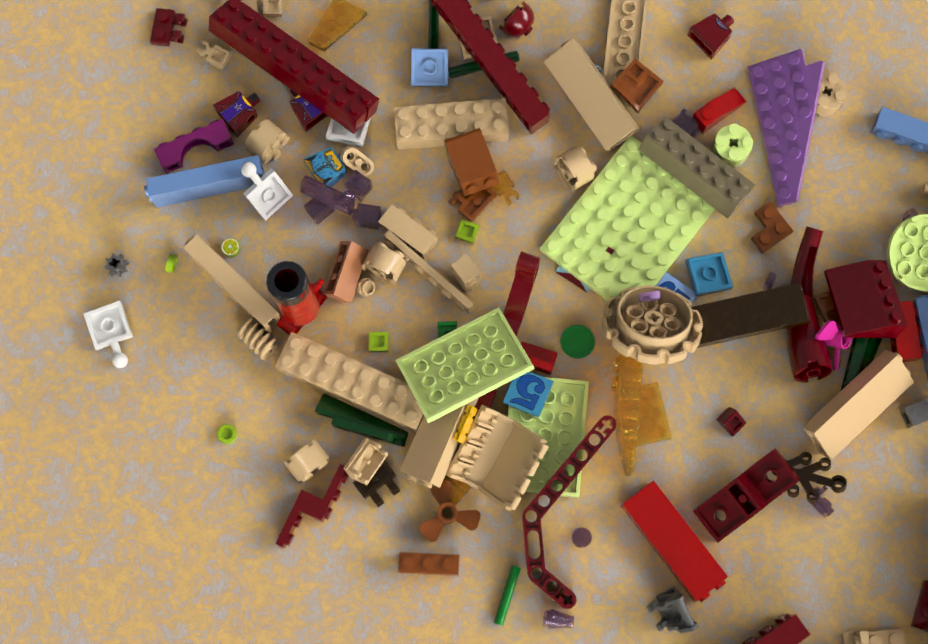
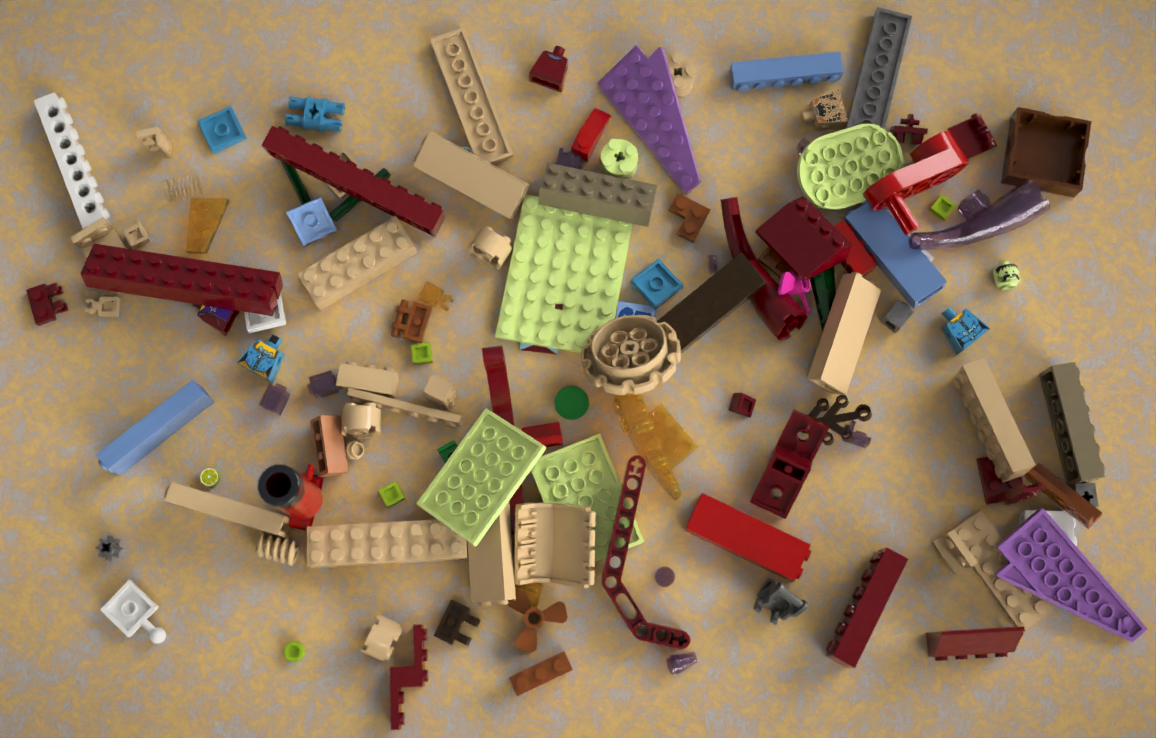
camera: 30 degrees left, 0 degrees up
magenta arch [154,119,234,174] -> none
lime tile [165,253,178,273] -> none
torso [213,91,261,137] -> none
white plate [241,162,293,220] -> none
tan brick [245,119,290,164] -> none
clear purple hinge [300,175,356,215] -> none
dark green wedge [315,394,408,447] -> none
tan plate [340,146,374,177] -> none
tan hinge [344,437,388,485] -> none
brick [345,170,373,202] -> none
dark orange slope [444,128,499,196] -> none
yellow axle [453,405,477,443] -> none
green piece [493,565,521,626] -> none
dark red cylinder [498,1,534,38] -> none
tile [503,372,553,418] -> none
dark orange plate [611,59,664,113] -> none
lavender tile [638,291,660,302] -> none

